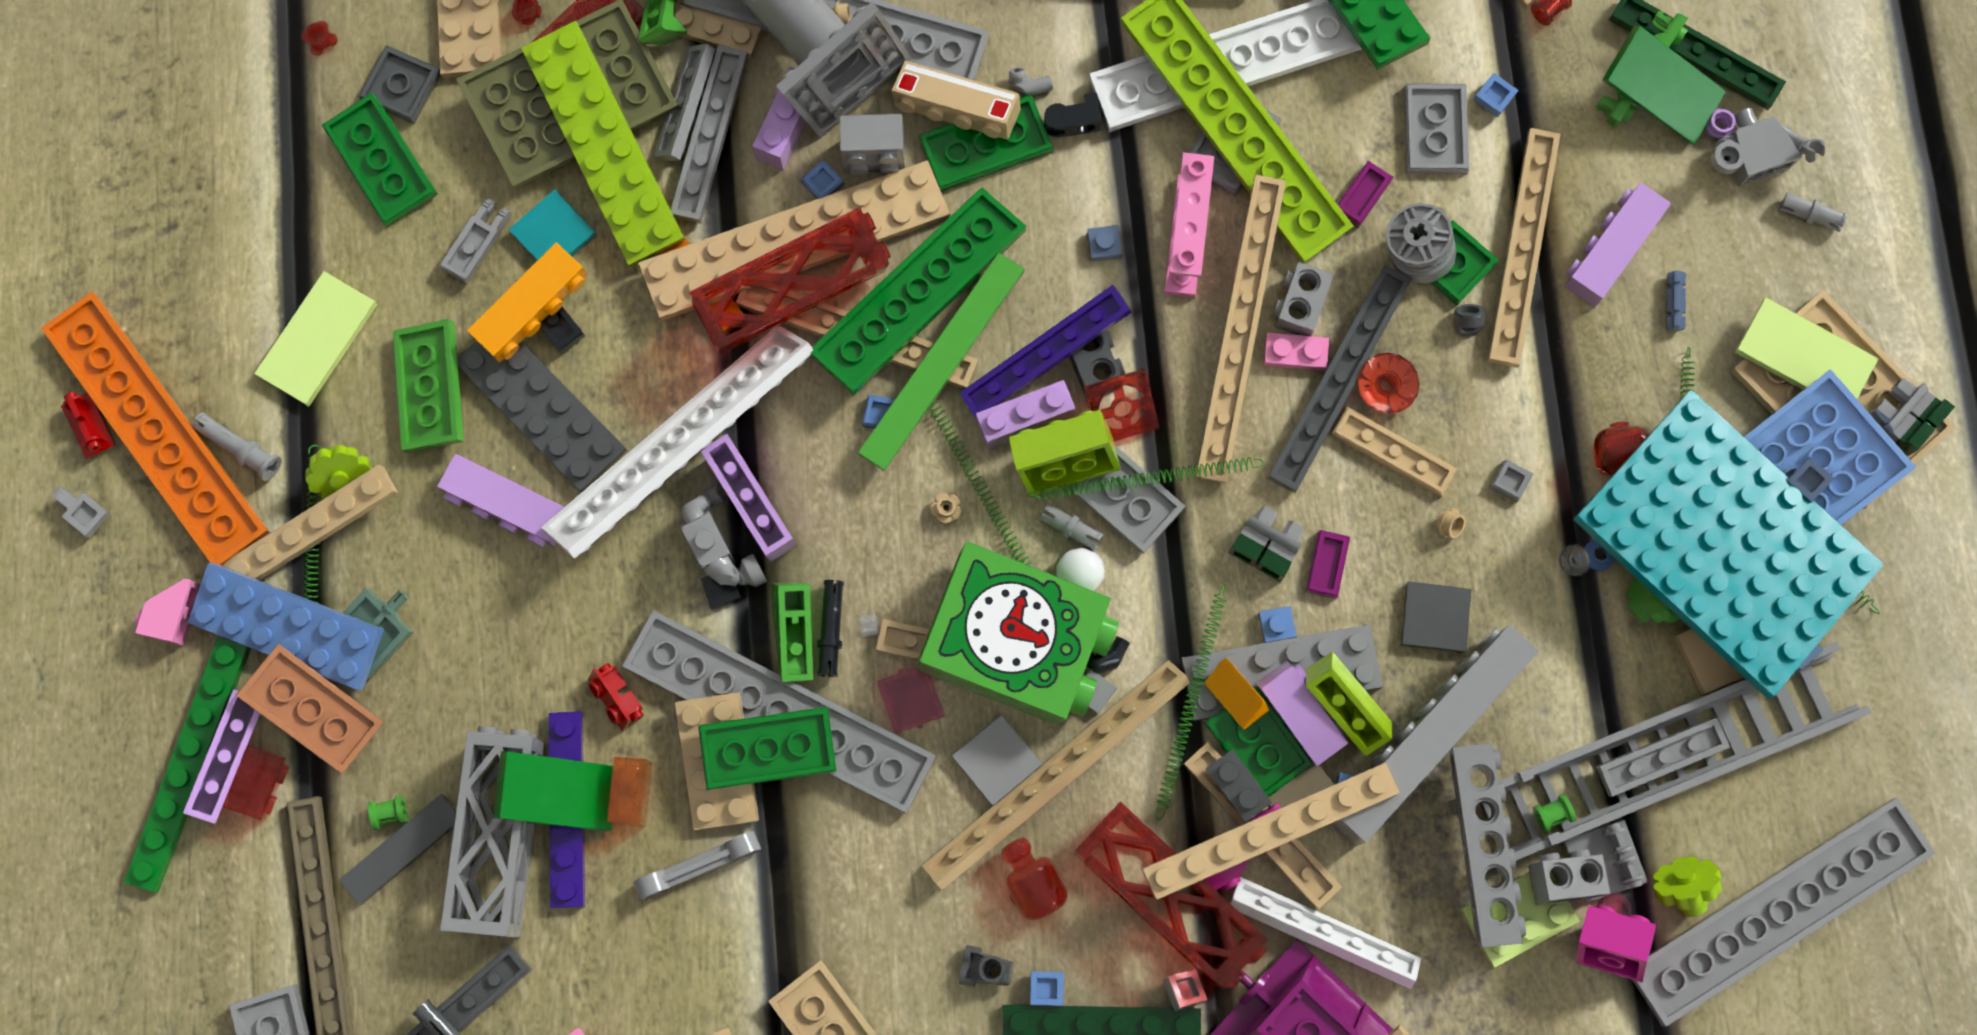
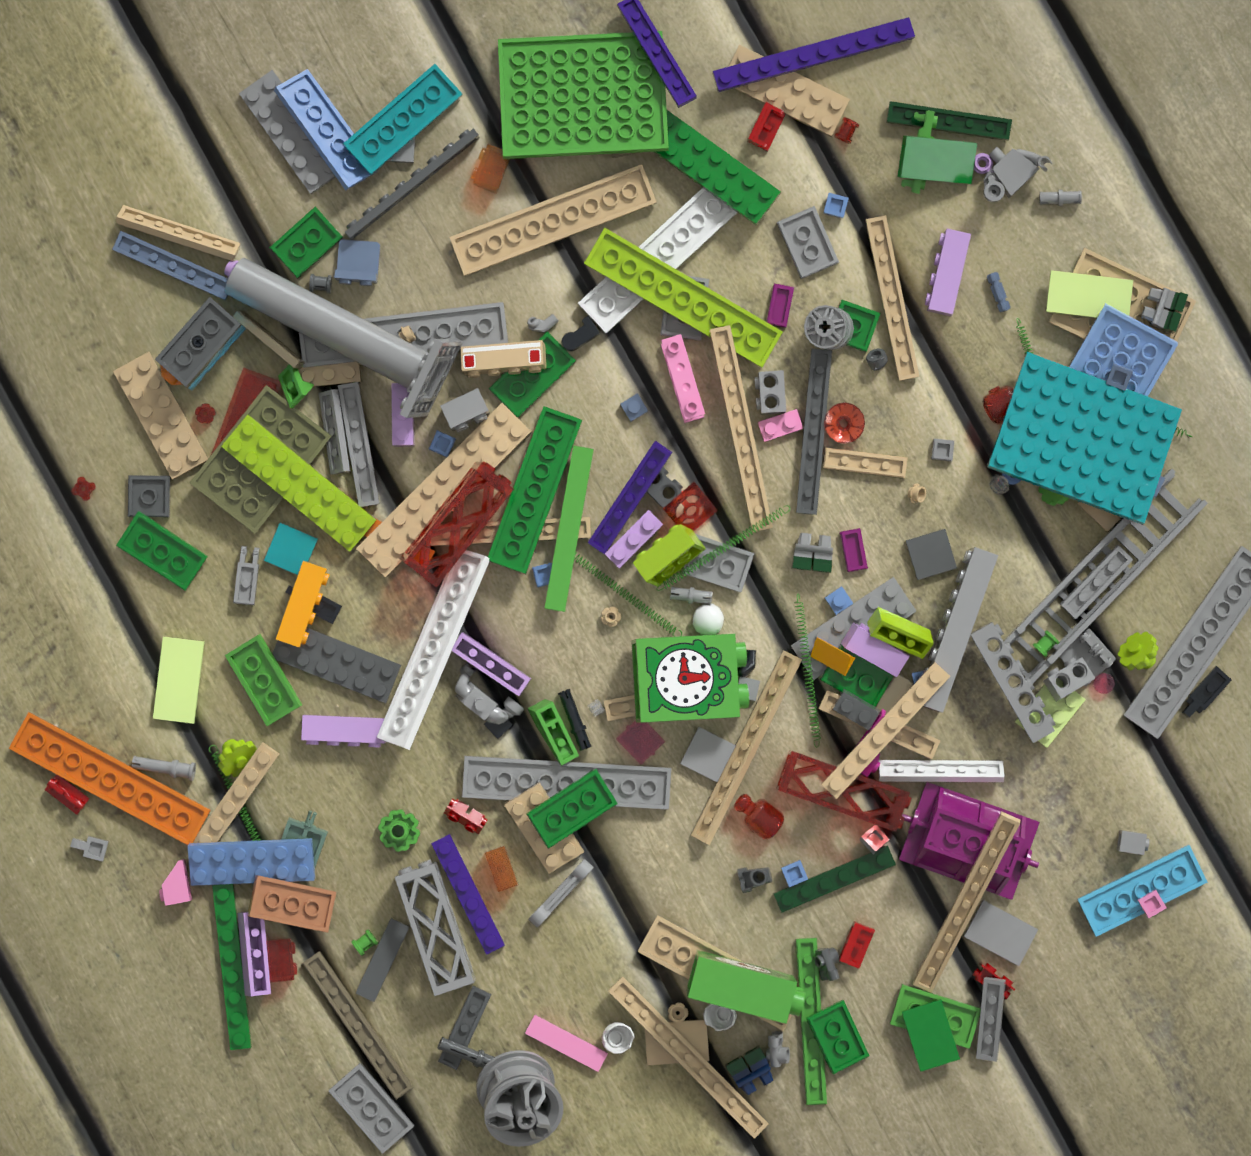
camera: 25 degrees left, 10 degrees up
green tile [493,751,618,831] -> none
dark pink brick [1576,905,1656,983] -> none
none -> bright green plant [378,809,420,852]
none -> black hinge [1182,666,1232,718]

